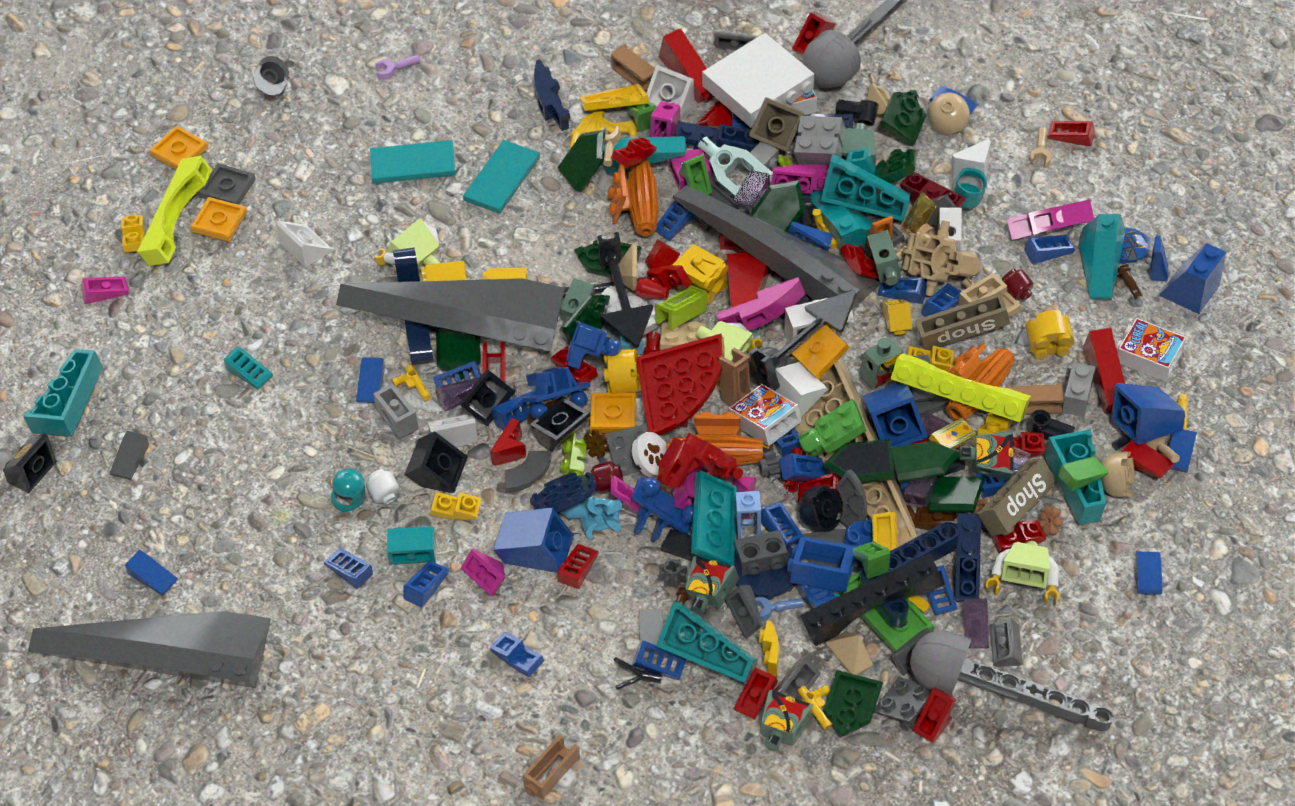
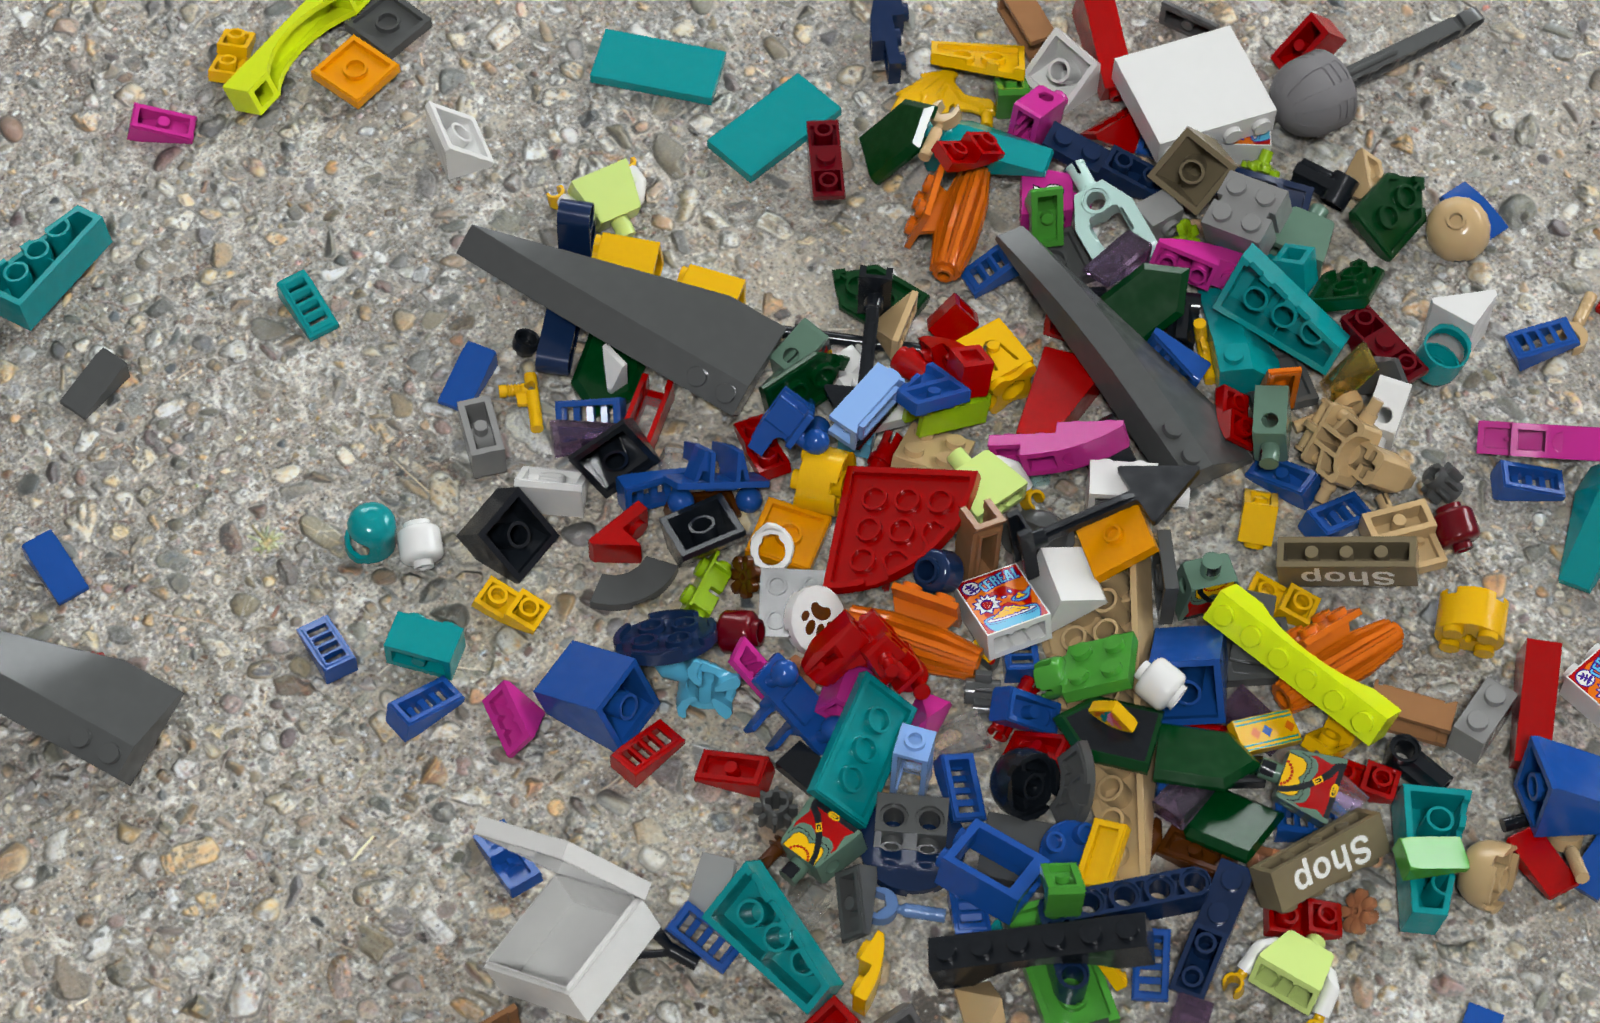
camera: 15 degrees right, 5 degrees up
none -> white container [474,816,661,1022]
none -> black hinge [512,328,540,357]
none -> white slope [602,343,628,394]
none -> red slope [694,749,775,798]
none -> white piece [750,522,795,569]
none -> dark red slope [806,120,845,201]
none -> light blue window [828,362,905,451]
none -> blue wing [896,362,971,416]
none -> dark blue head [913,549,964,594]
none -> red panel [945,344,994,398]
none -> yellow tile [1088,700,1138,733]
none -> white head [1133,658,1188,711]
none -> dark grey tile [1151,529,1179,625]
none -> lime plant [1240,148,1280,178]
none -> dark grey gear [1421,462,1464,505]
none -> blue slope [1504,317,1580,371]

